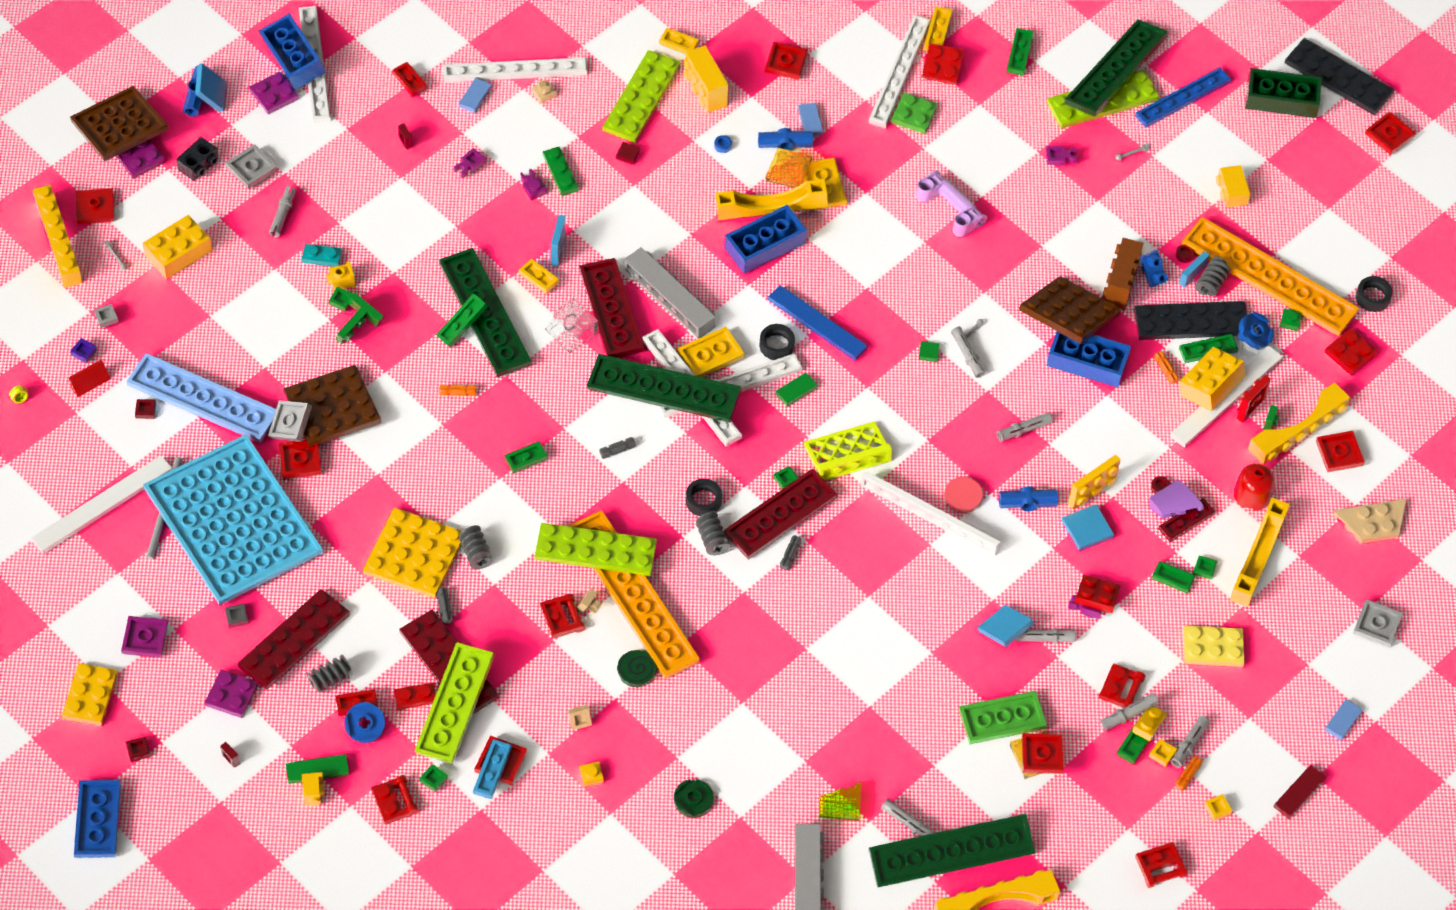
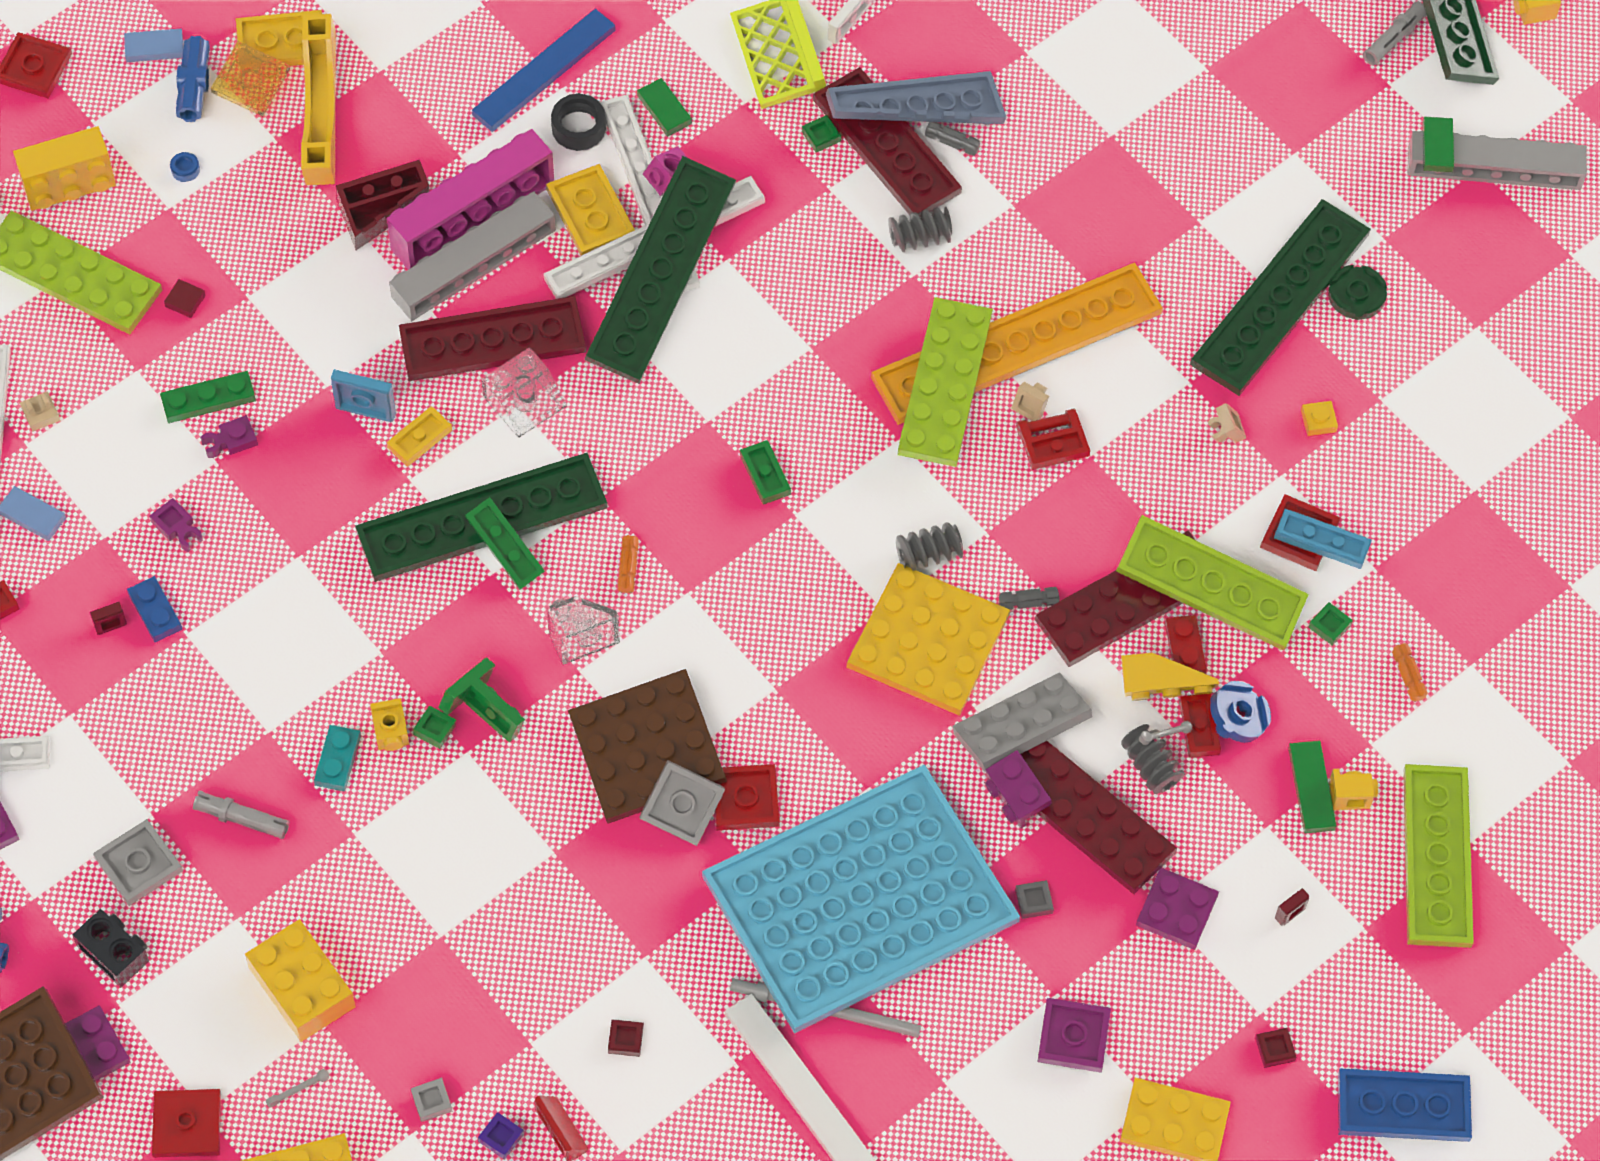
camera: 85 degrees left, 5 degrees up
light blue plate [126,353,276,443] -> none
red plate [371,775,419,825] -> none
dark grey axle [599,437,636,459] -> none
dark green tile [617,650,657,688] -> none
black tyre [685,479,722,516] -> none
blue brick [724,204,807,274] -> none
clear neon green wing [818,782,862,821] -> none
none -> blue plate [127,576,183,643]
none -> dark red wedge [335,159,429,251]
none -> dark pink brick [387,129,554,270]
none -> clear slope [546,596,620,665]
none -> dark pink brick [643,146,688,196]
none -> sand blue wing [826,71,1007,125]
none -> light grey plate [952,672,1093,772]
none -> magenta bracket [984,750,1052,829]
none -> yellow slope [1121,653,1219,701]
none -> light grey hinge [1139,721,1192,745]
none -> dark green plate [1190,199,1371,396]
none -> orange axle [1392,643,1428,702]
none -> lime plate [1403,764,1474,948]
none -> green tile [1422,116,1454,173]

